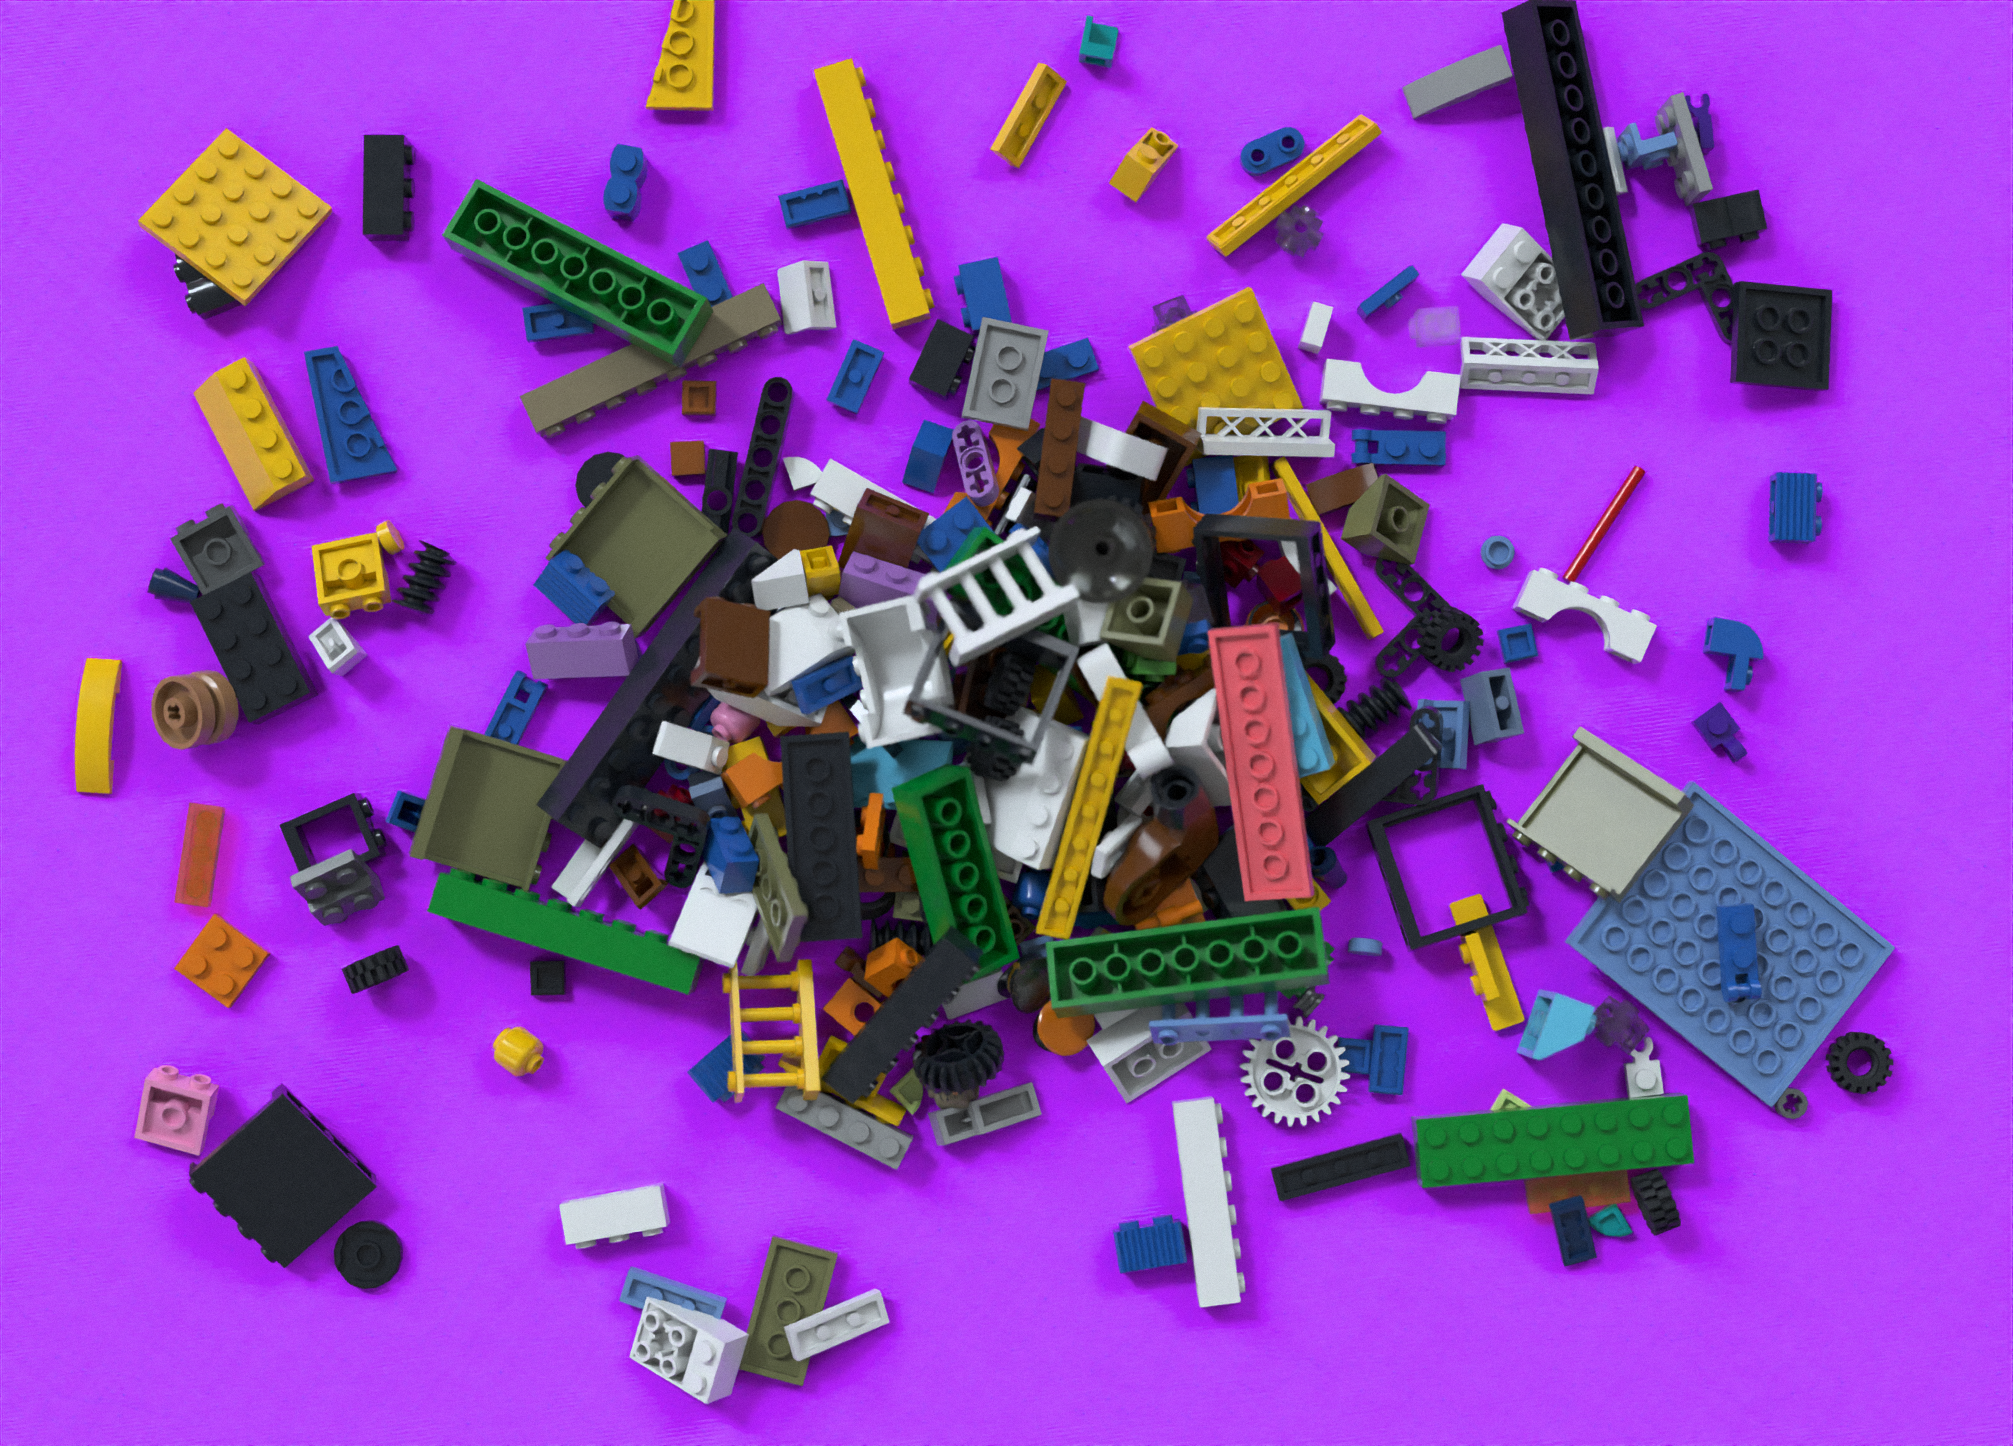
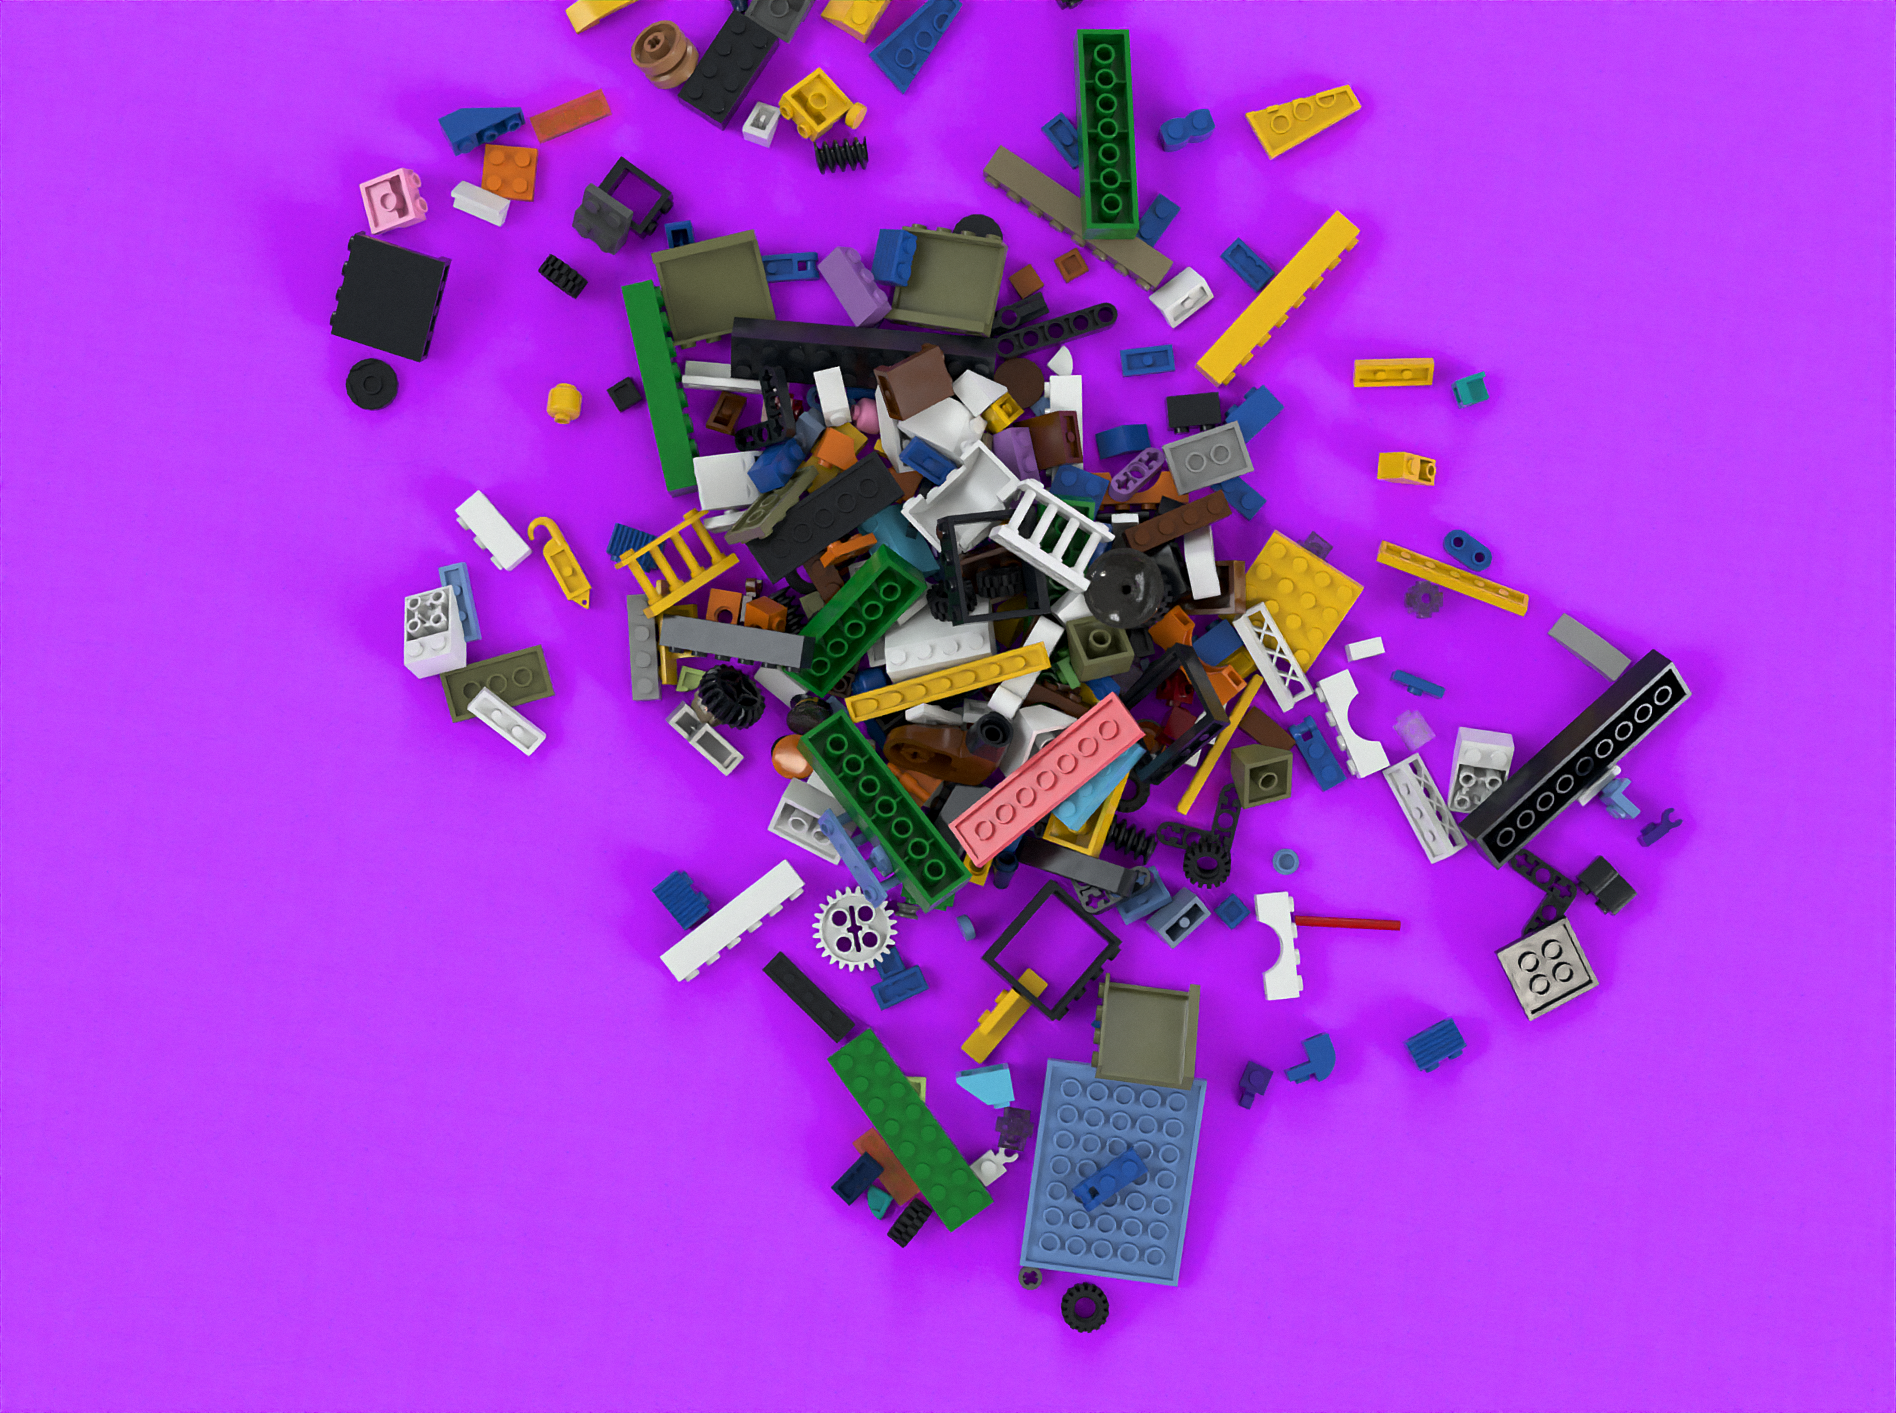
camera: 60 degrees right, 0 degrees up
plate [1655,92,1713,206] -> none
none -> blue slope [438,107,526,156]
none -> white panel [451,181,510,227]
none -> yellow plate [527,517,592,609]
none -> medium blue tile [869,844,893,877]

